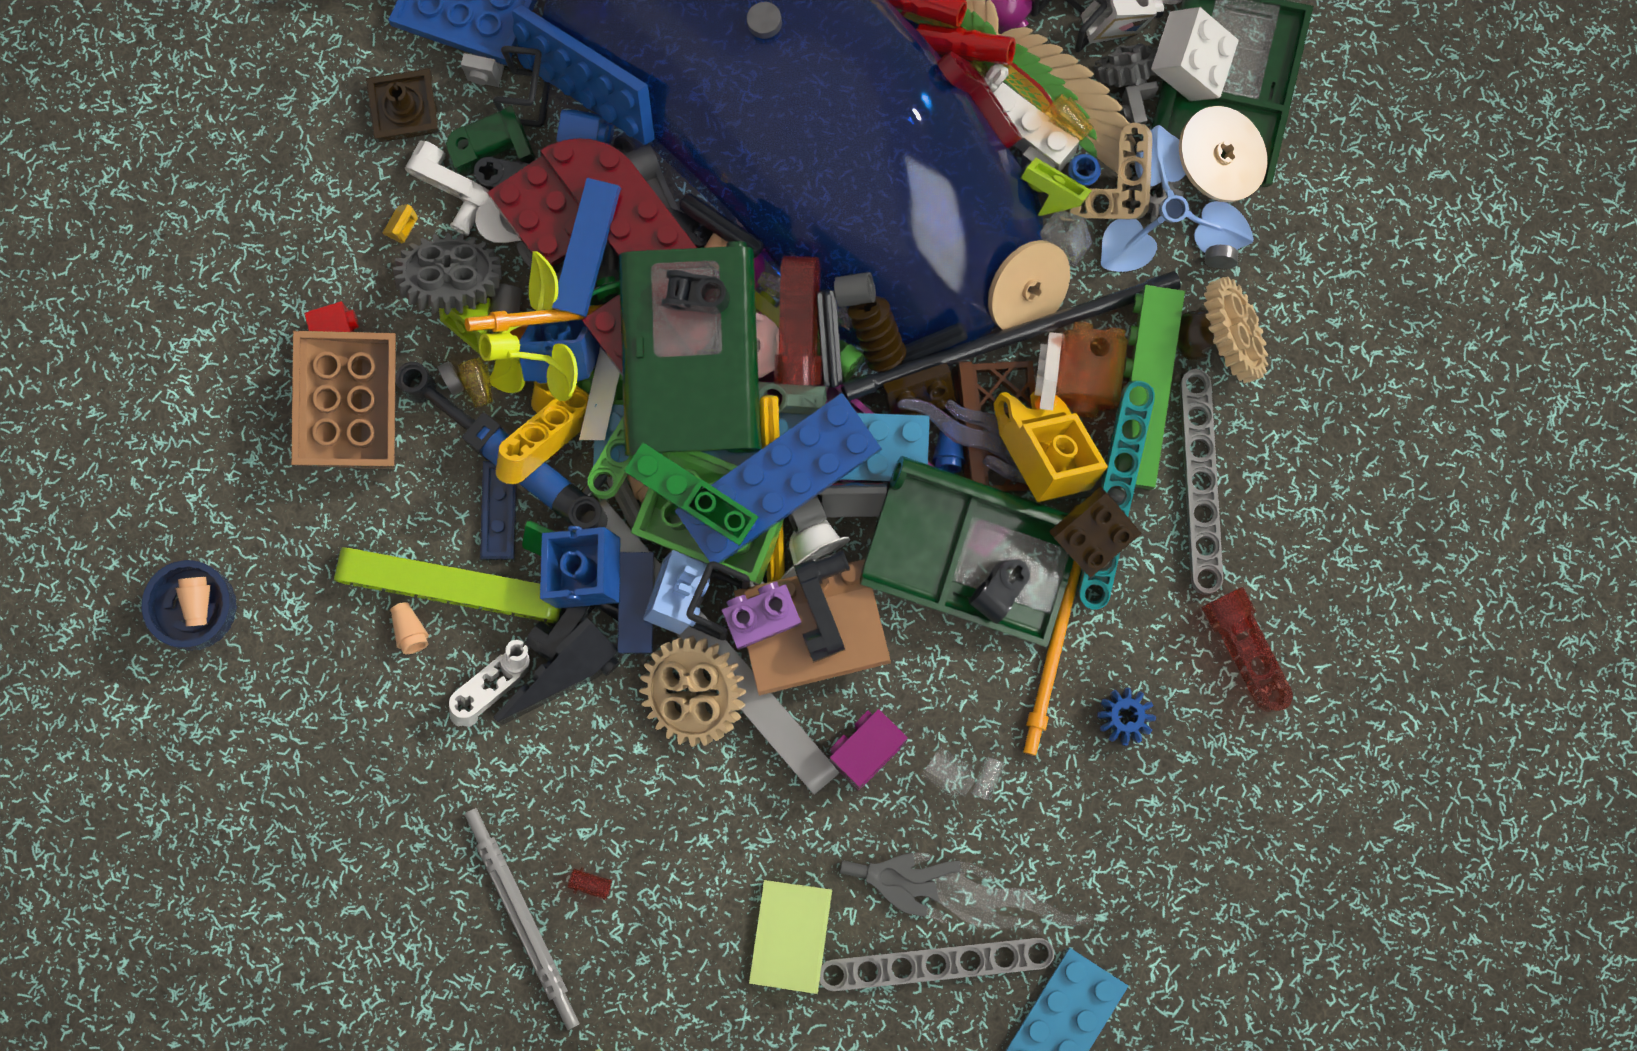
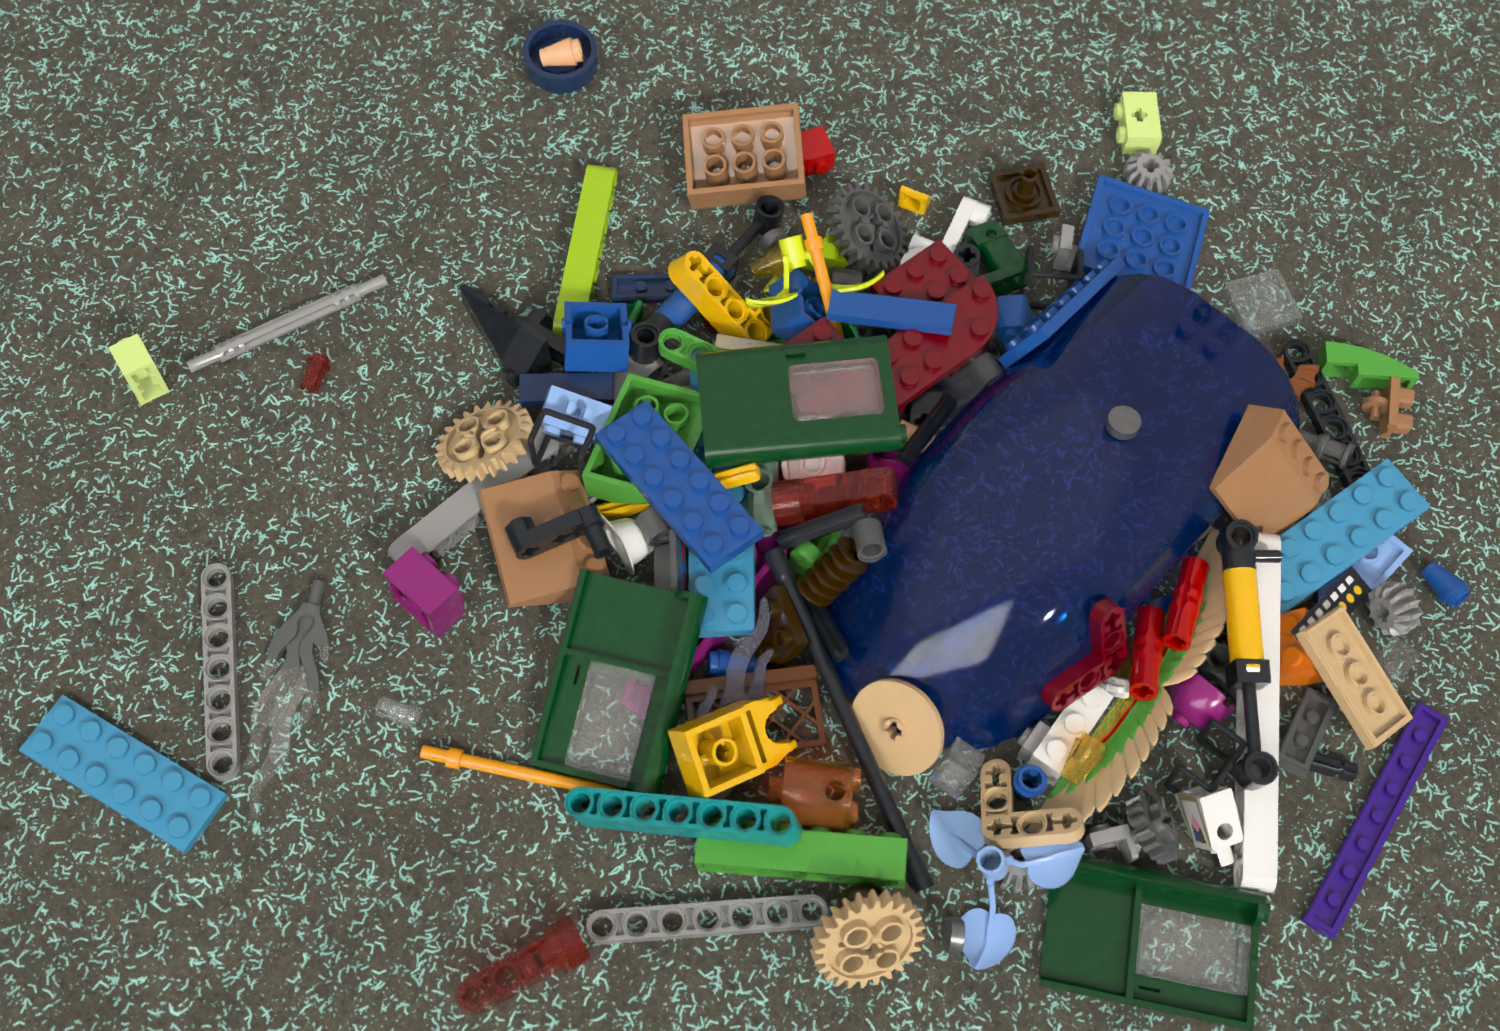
camera: 80 degrees right, 15 degrees down
light nougat cone [390,602,429,654] -> none
white beam [449,640,530,727] -> none
green slope [624,442,758,546] -> none
black piece [661,270,730,314] -> none
medium lavender brick [722,582,801,650] -> none
yellowish green tile [749,880,832,994] -> none
clear brick [921,747,975,799] -> none
black piece [969,559,1030,624] -> none
lime slope [1021,158,1092,216] -> none
white plate [1035,332,1062,411] -> none
dark brown plate [1049,487,1142,578] -> none
blue gear [1097,688,1156,746] -> none
white brick [1151,7,1239,101] -> none
piece [1179,106,1267,202] -> none

